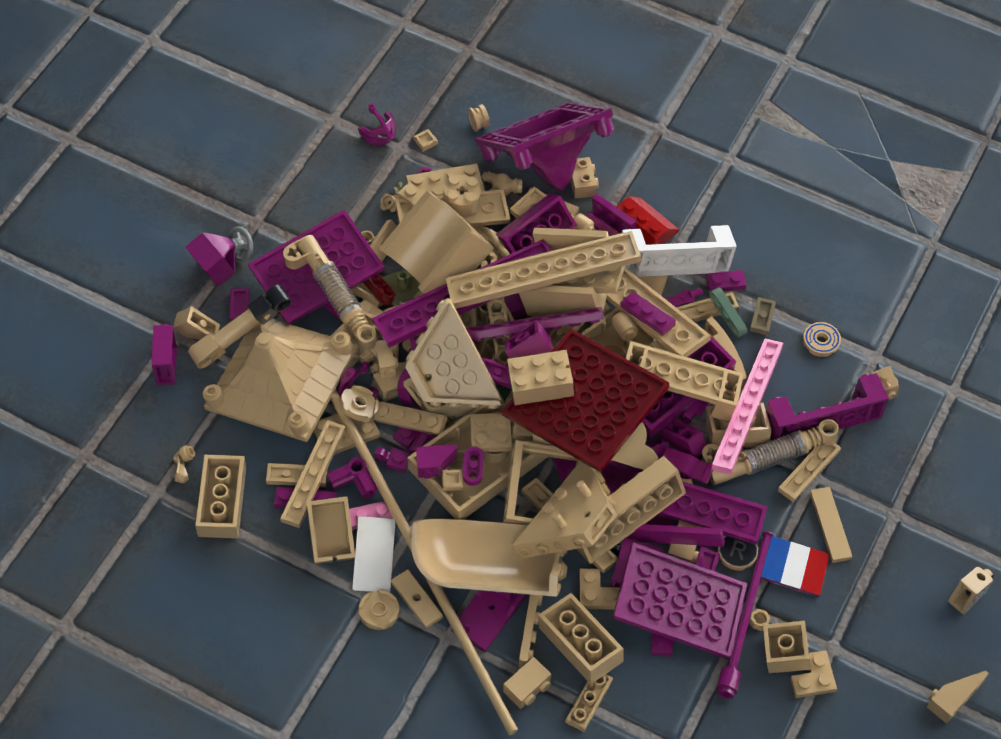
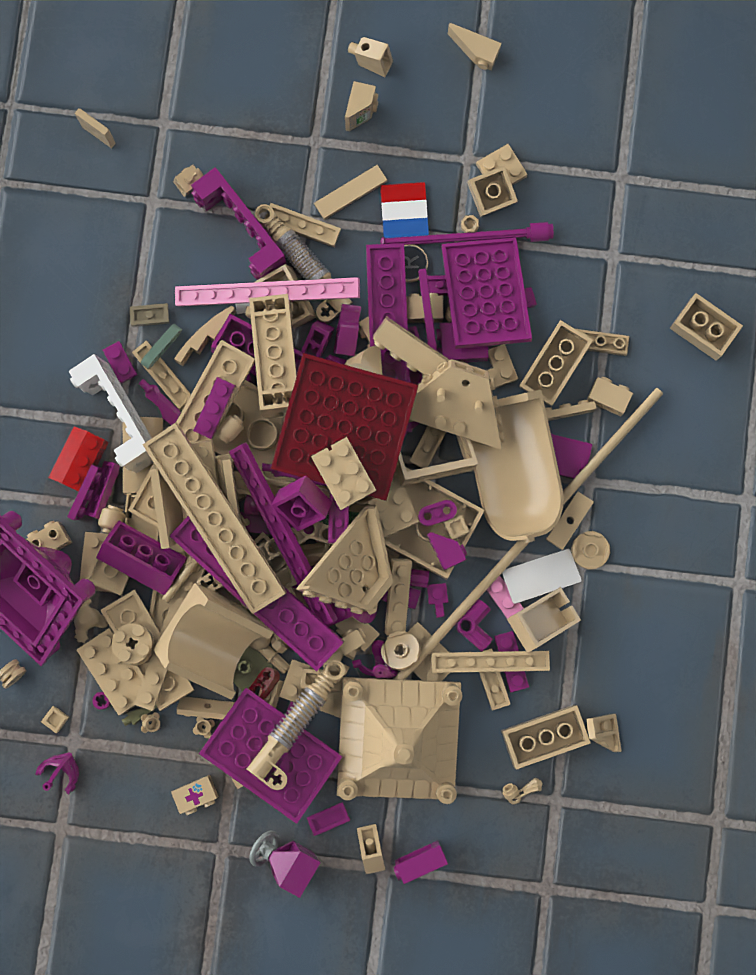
camera: 110 degrees left, 25 degrees up
tan piece [188,285,292,369] -> none
tan tile [803,322,841,357] -> none
none -> tan tile [75,108,115,149]
none -> tan brick [171,775,219,815]
none -> tan slope [345,81,379,131]
none -> tan wing [586,714,621,752]

